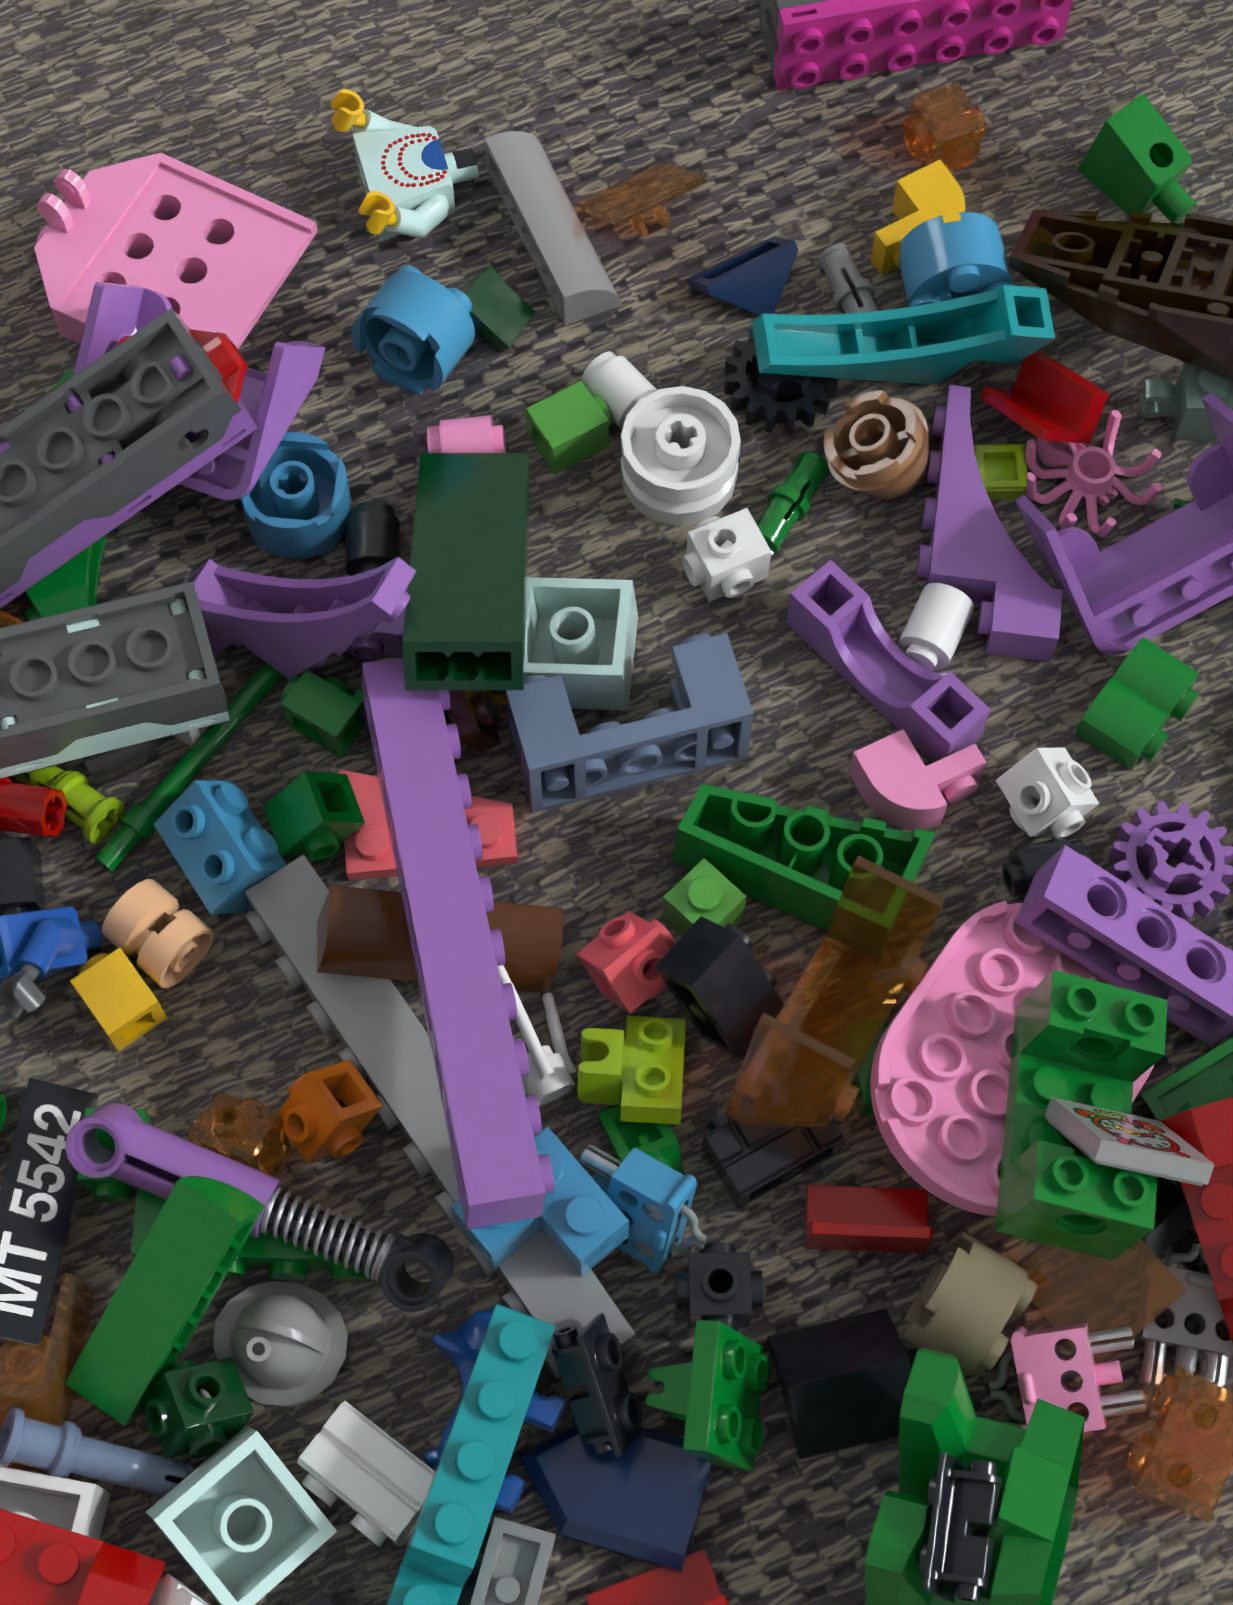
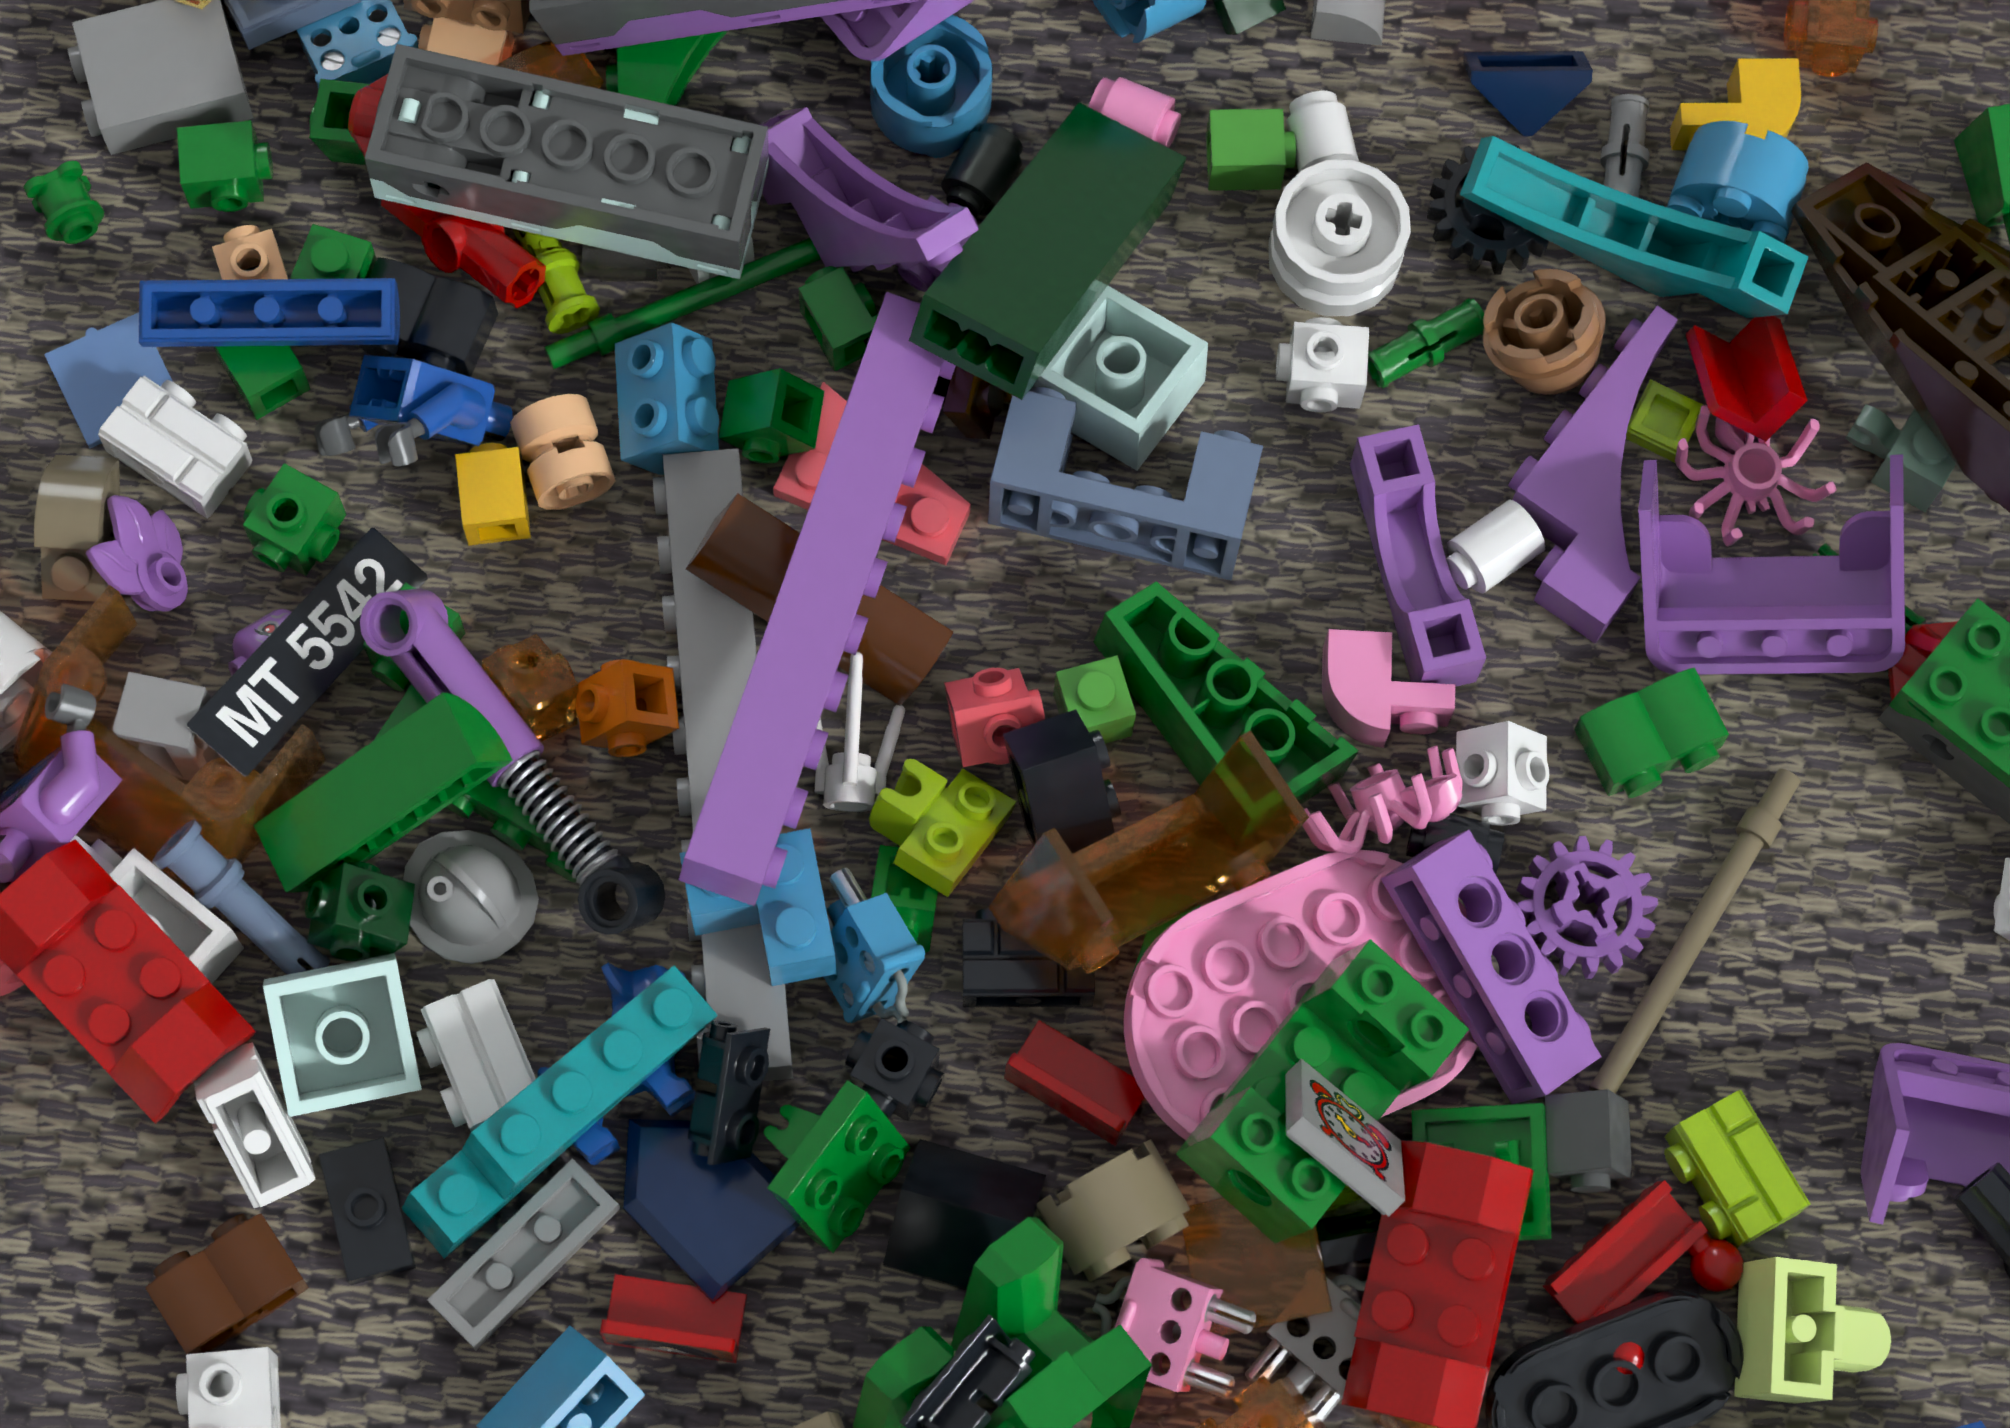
camera: 25 degrees right, 5 degrees up
none -> bright pink animal [1295,745,1463,854]

